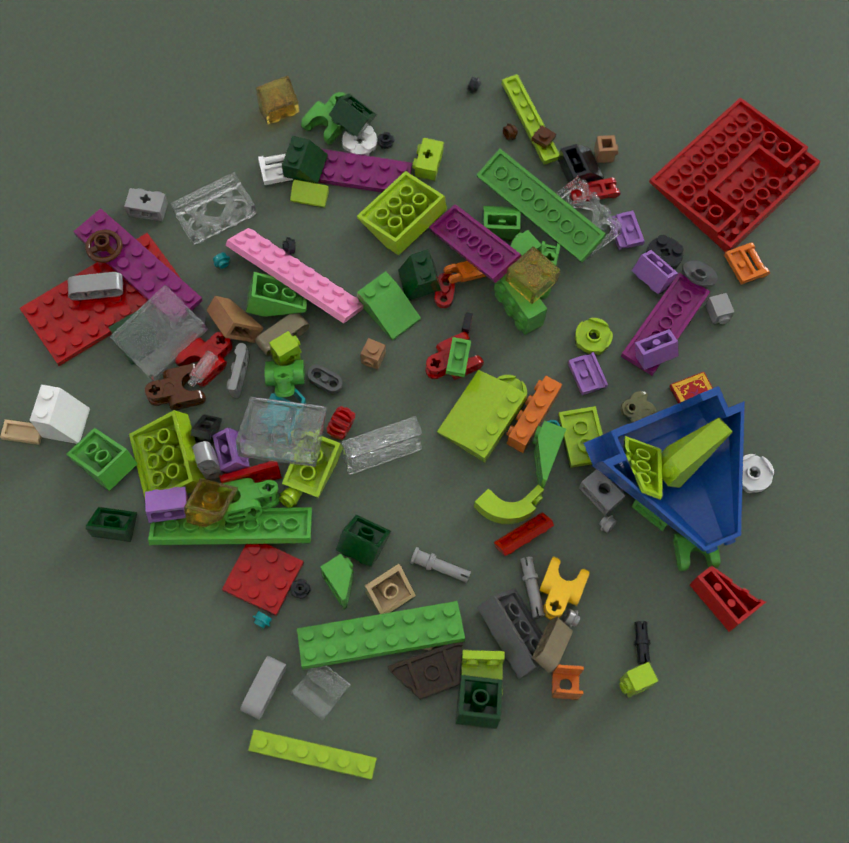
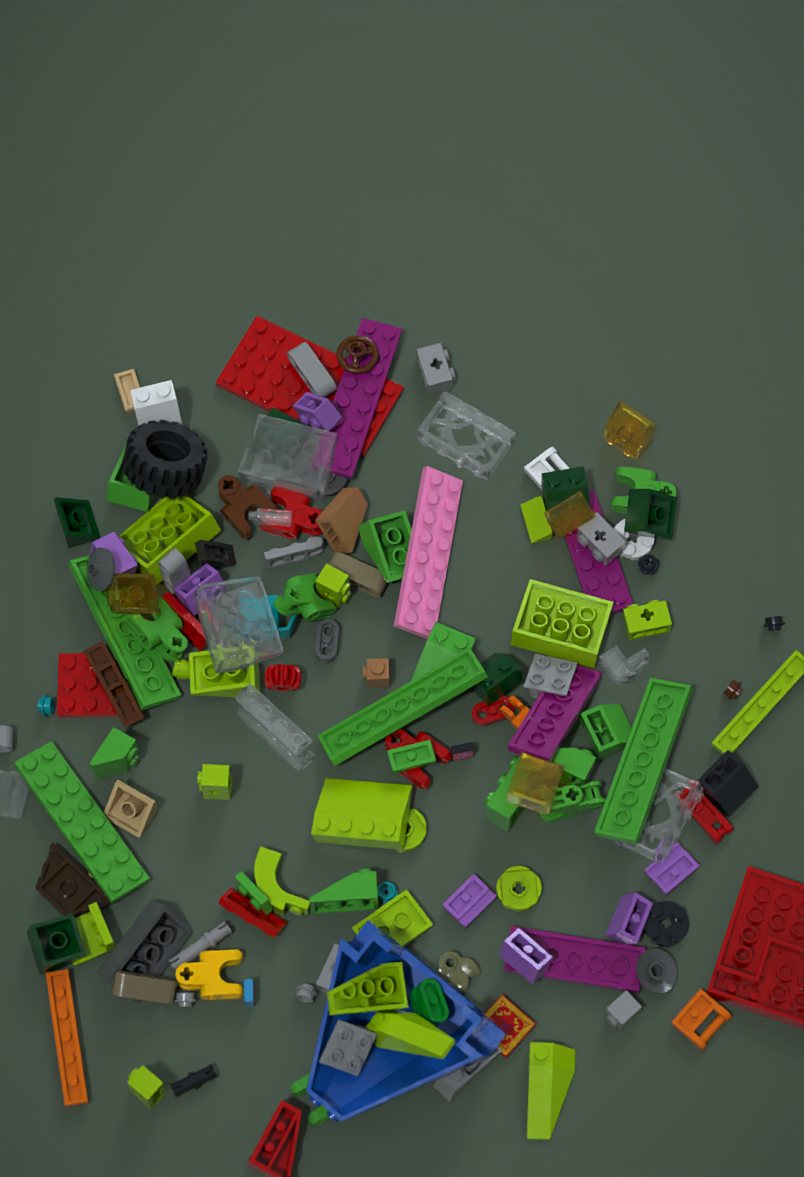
camera: 70 degrees right, 0 degrees up
teal plate [213,252,230,269] -> none
black plate [282,237,296,255] -> none
black plate [291,579,310,599] -> none
dark green slope [336,515,391,567] -> none
light grey pin [410,547,471,583] -> none
orange brick [506,376,562,453] -> none
reddish brown plate [531,125,556,150] -> none
orange piece [552,665,584,700] -> none
medium nougat brick [594,135,618,163] -> none
white plate [742,454,774,493] -> none
none -> orange plate [46,969,88,1107]
none -> reddish brown slope [83,641,144,728]
none -> dark grey dish [86,547,115,591]
none -> black tyre [122,420,208,499]
none -> lime brick [197,764,232,800]
none -> bright green plate [235,871,273,915]
none -> dark azure tile [244,979,254,1007]
none -> medium lavender brick [293,392,342,432]
none -> bright green plate [317,648,488,766]
none -> light grey hinge [319,1019,377,1076]
none -> green brick [409,978,449,1027]
none -> light grey hinge [524,654,578,698]
none -> lime wedge [527,1042,575,1140]
none -> clear yellow brick [544,491,596,539]
none -> light grey brick [577,512,626,565]
none -> clear brick [598,646,650,684]

